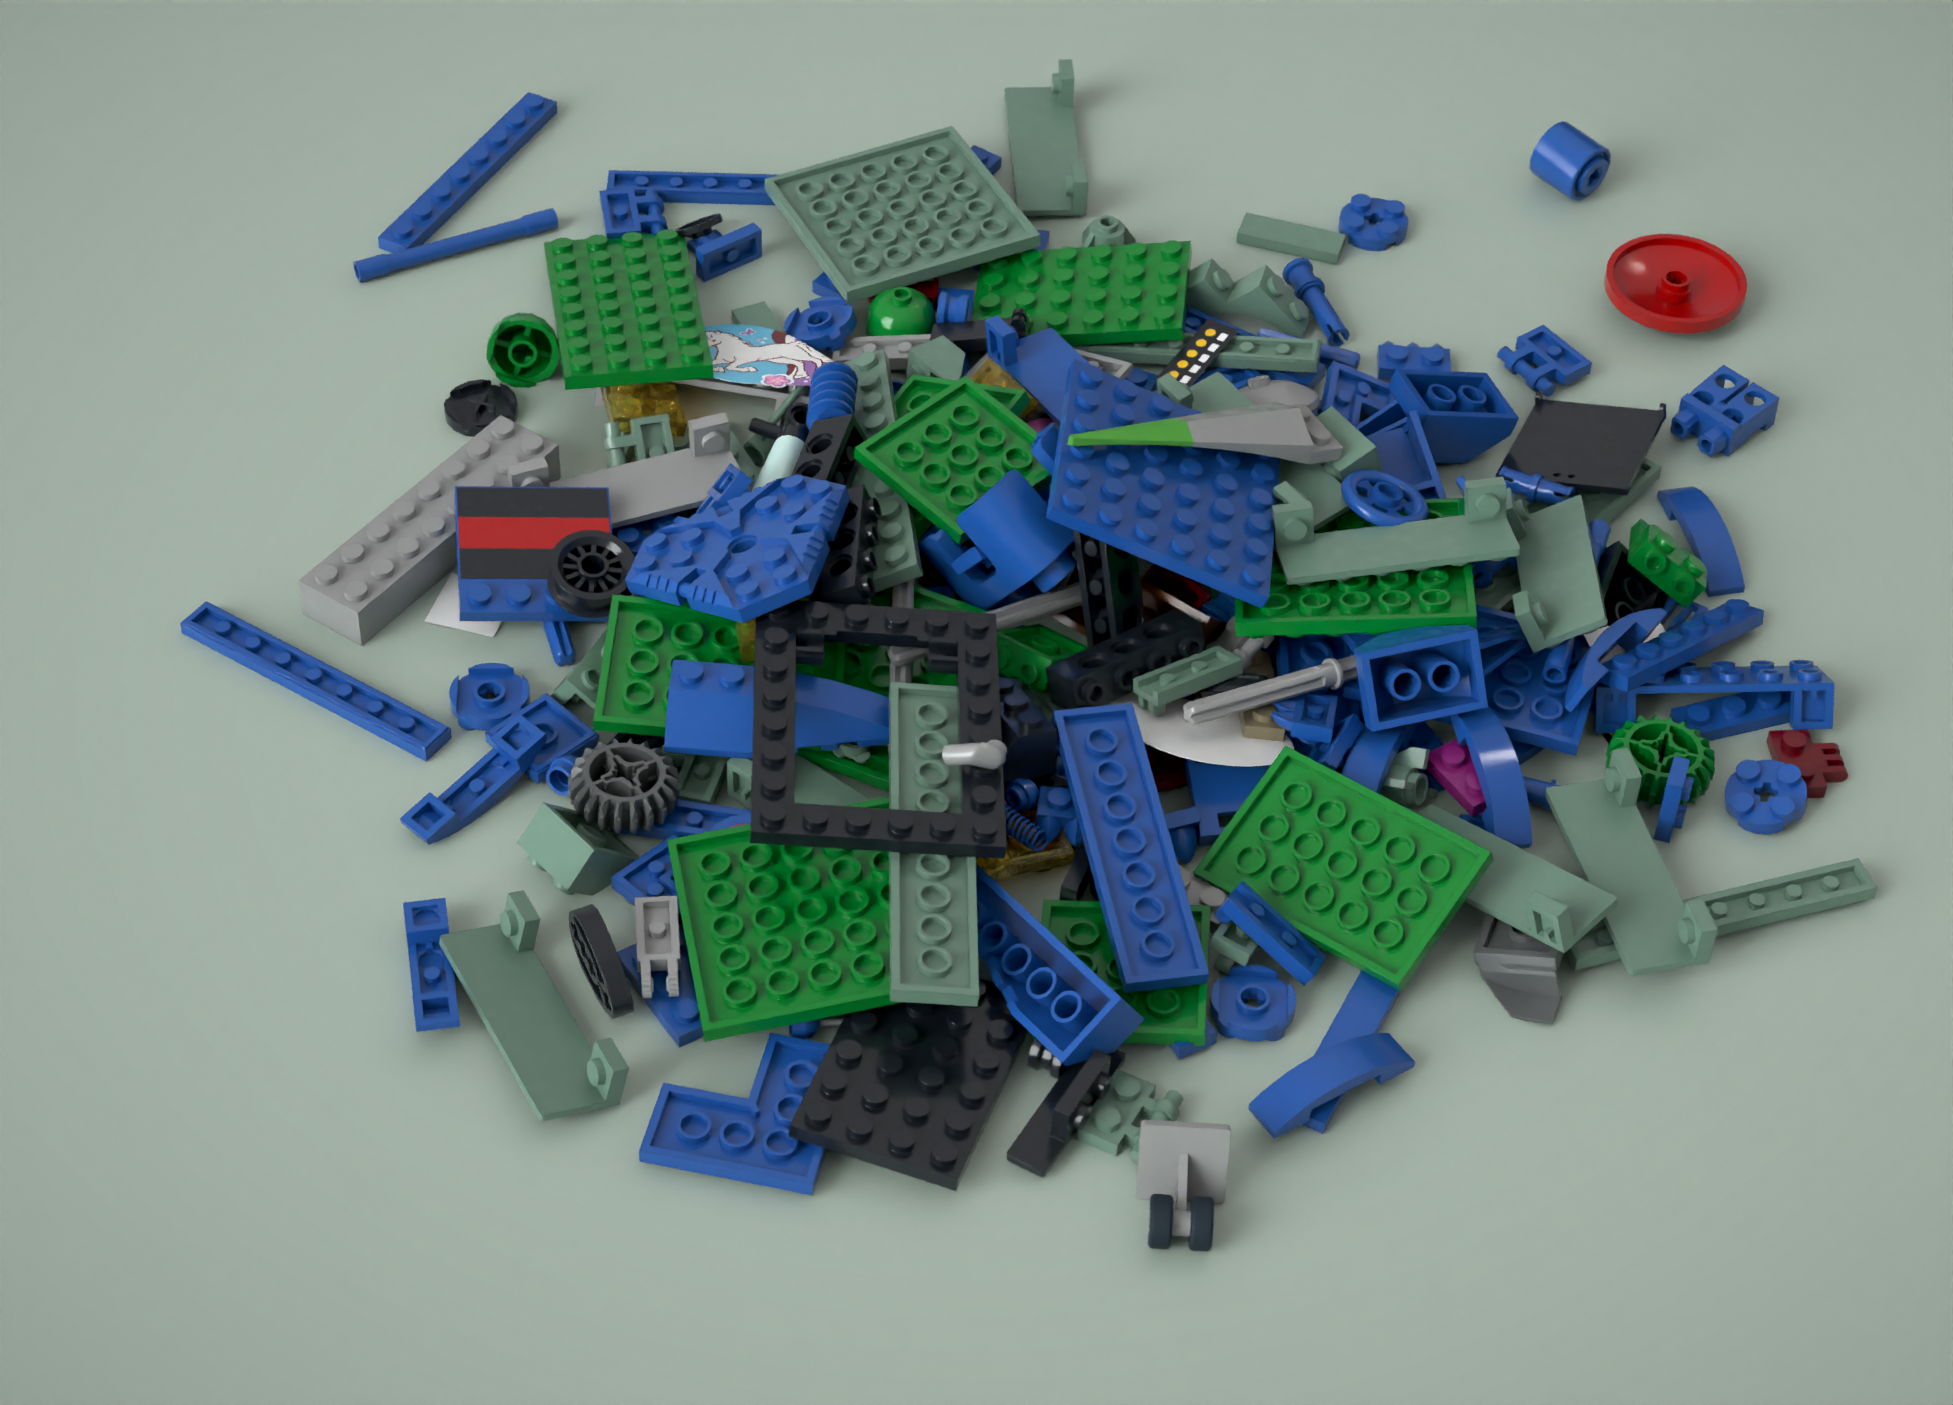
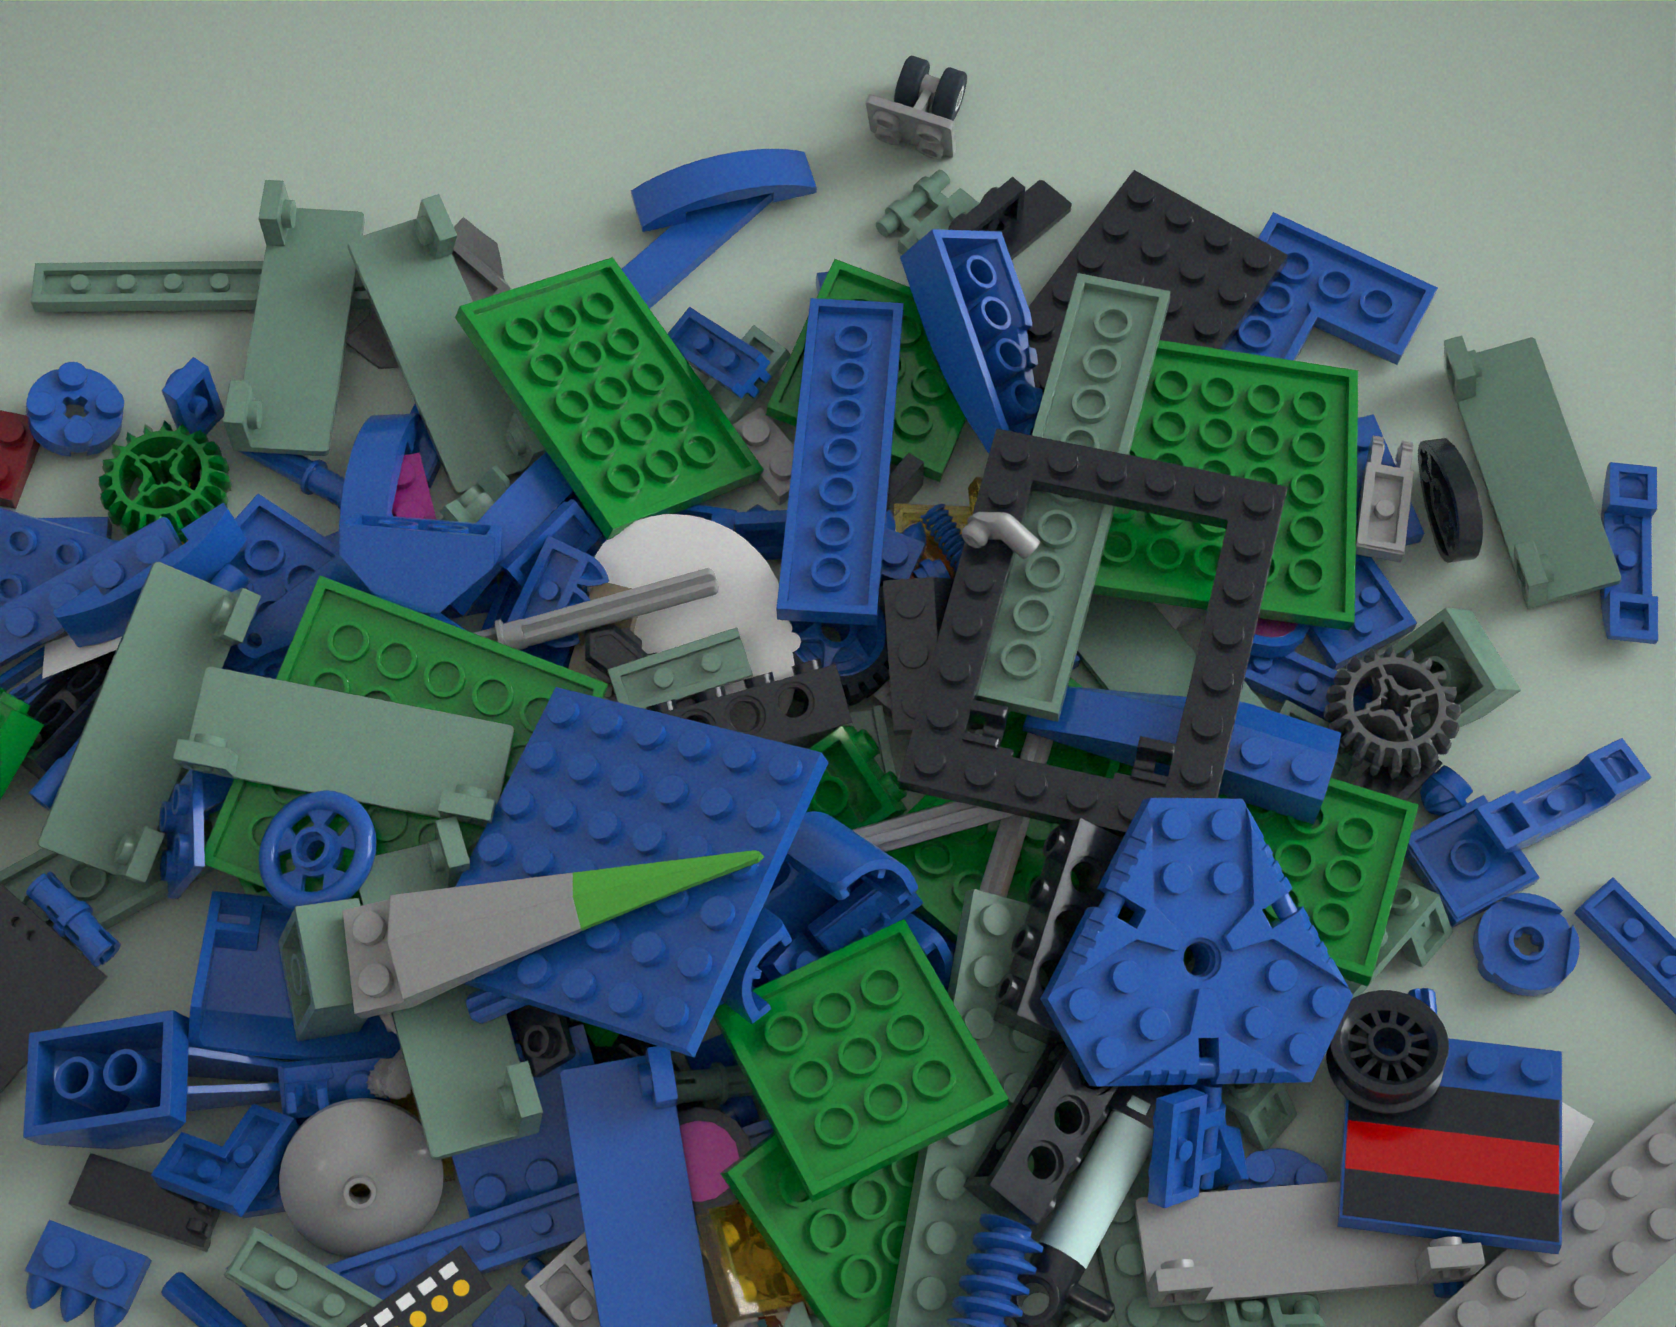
camera: 165 degrees left, 20 degrees up
blue plate [1210,965,1296,1041] -> none

